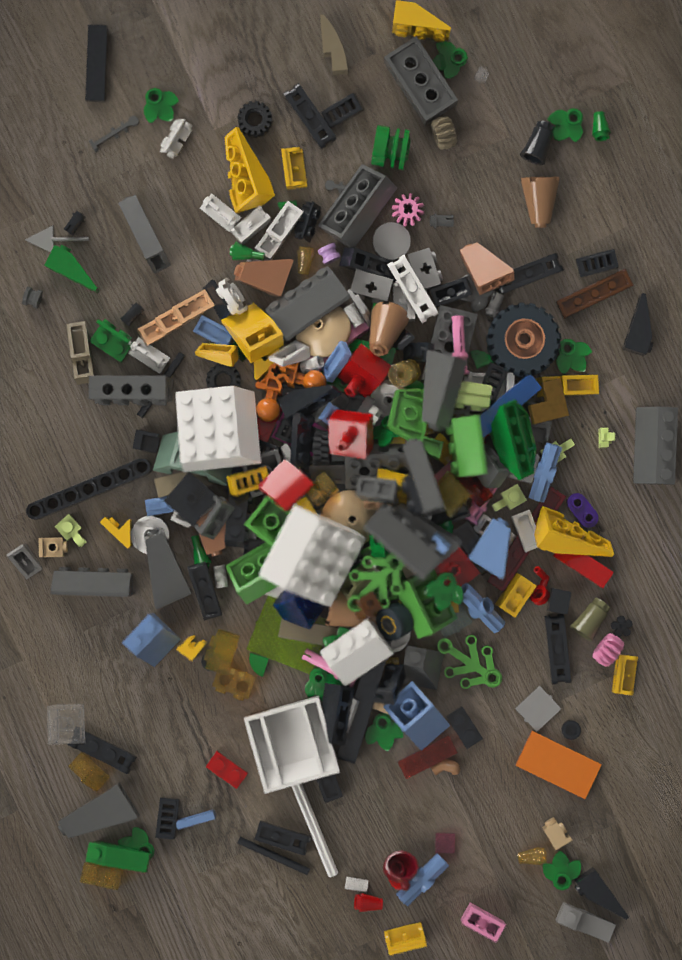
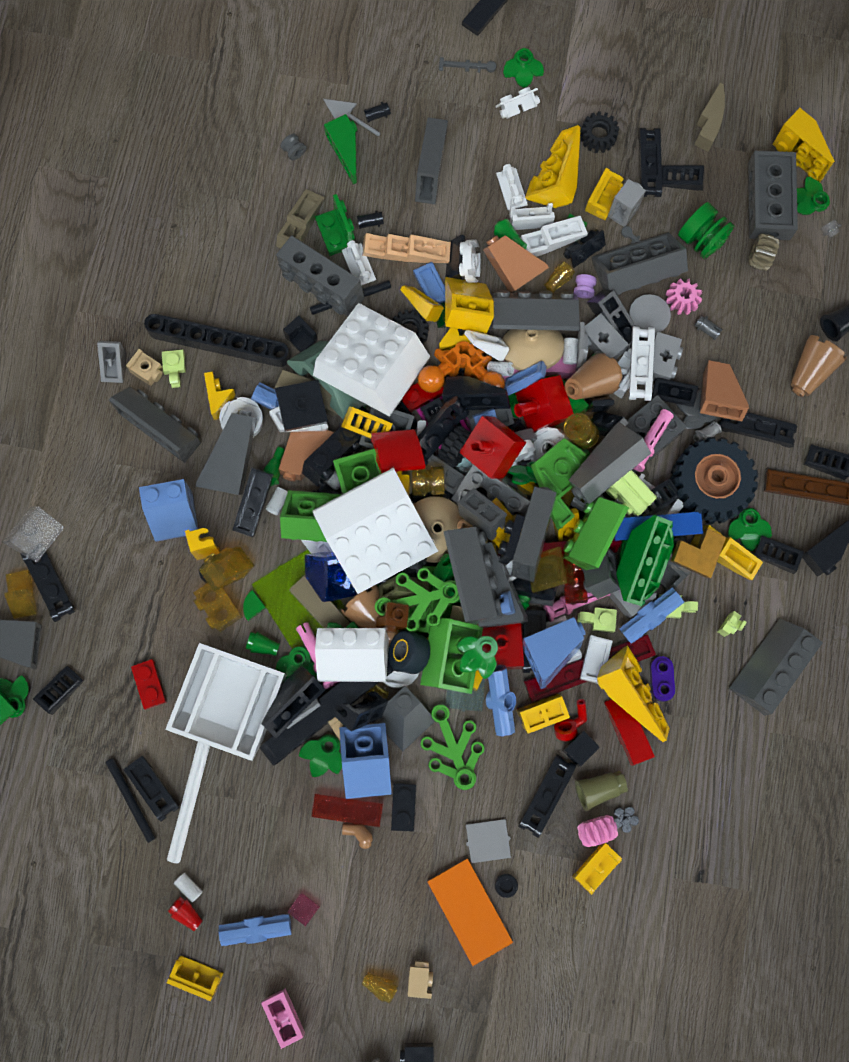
camera: 30 degrees right, 10 degrees down
medium blue tile [176,810,216,829] -> none
dark grey hinge [194,495,235,540] -> none
black plate [316,774,343,803] -> none
dark red piece [383,850,419,891] -> none
green tile [470,350,493,370] -> none
green plate [543,851,581,890] -> none
none -> green cone [245,632,280,656]
none -> light grey brick [608,179,646,227]
none -> black slope [754,536,804,574]

